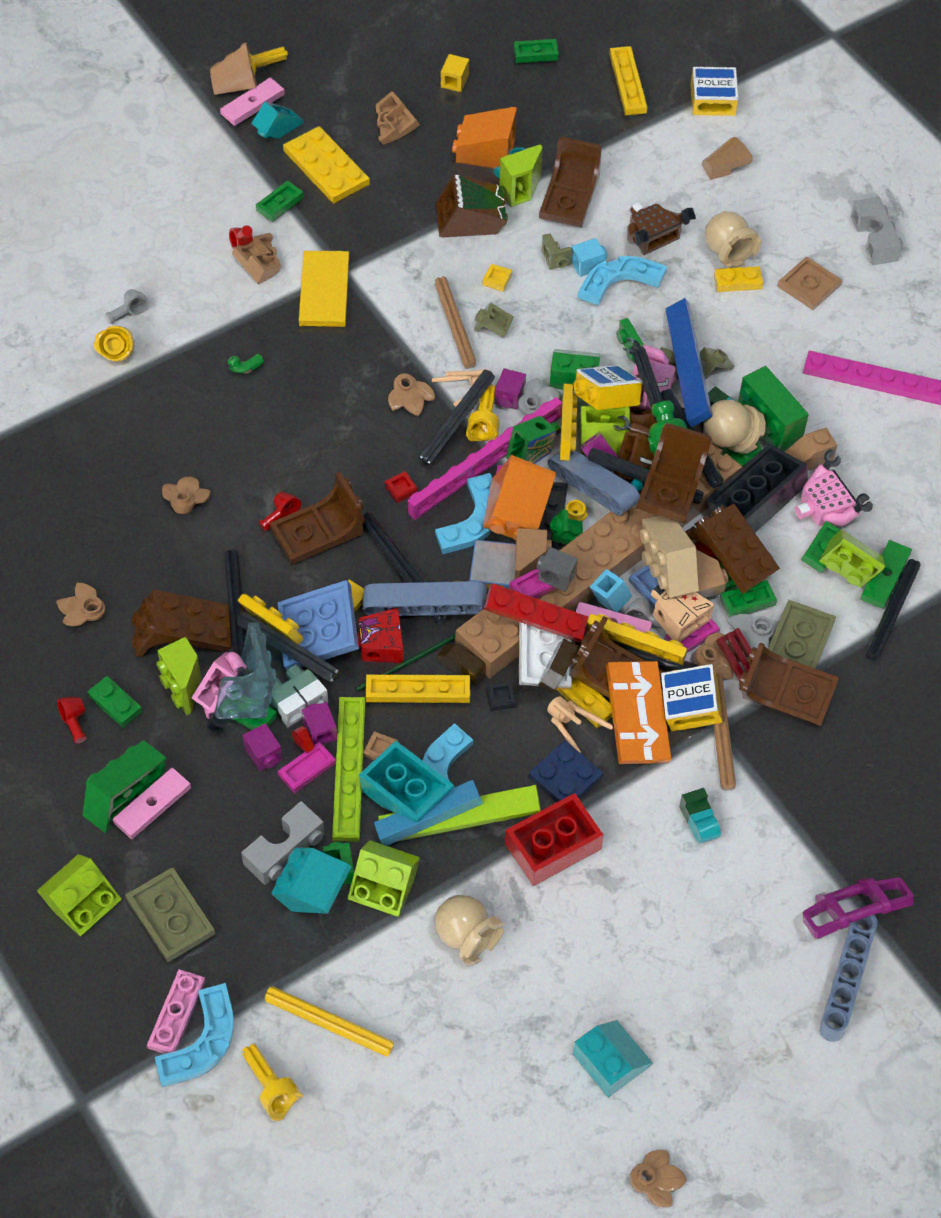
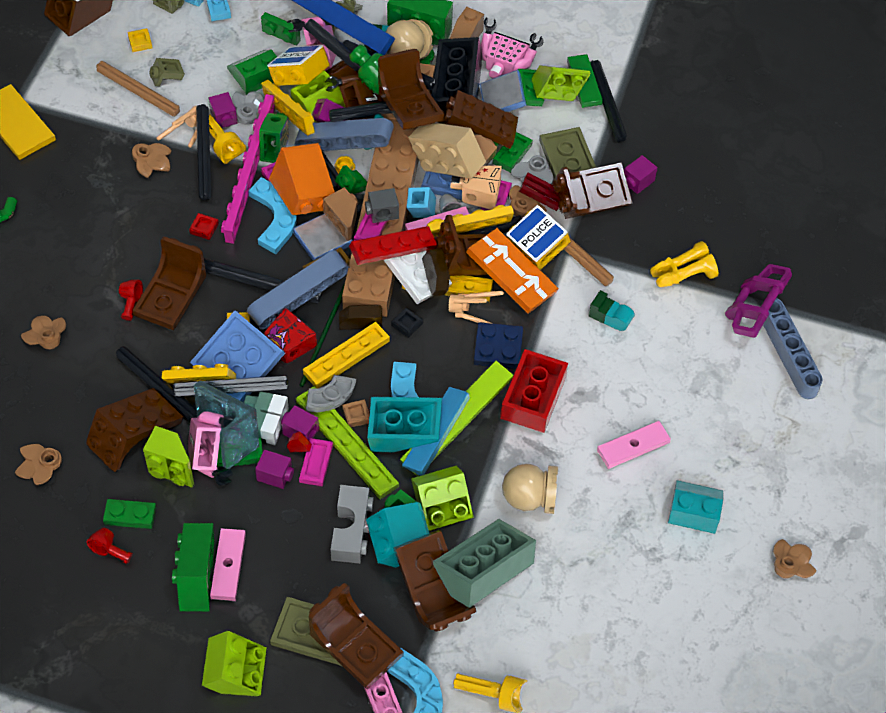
camera: 40 degrees left, 0 degrees up
yellow axle [265,986,394,1056] -> none
none -> light grey tile [306,375,356,412]
none -> reddish brown bracket [309,583,404,689]
none -> reddish brown bracket [393,530,477,631]
none -> sand green slope [433,519,536,608]
none -> flat silver tile [480,70,526,112]
none -> bright pink tile [597,421,671,469]
none -> magenta brick [624,155,658,194]
none -> yellow piece [650,241,719,288]

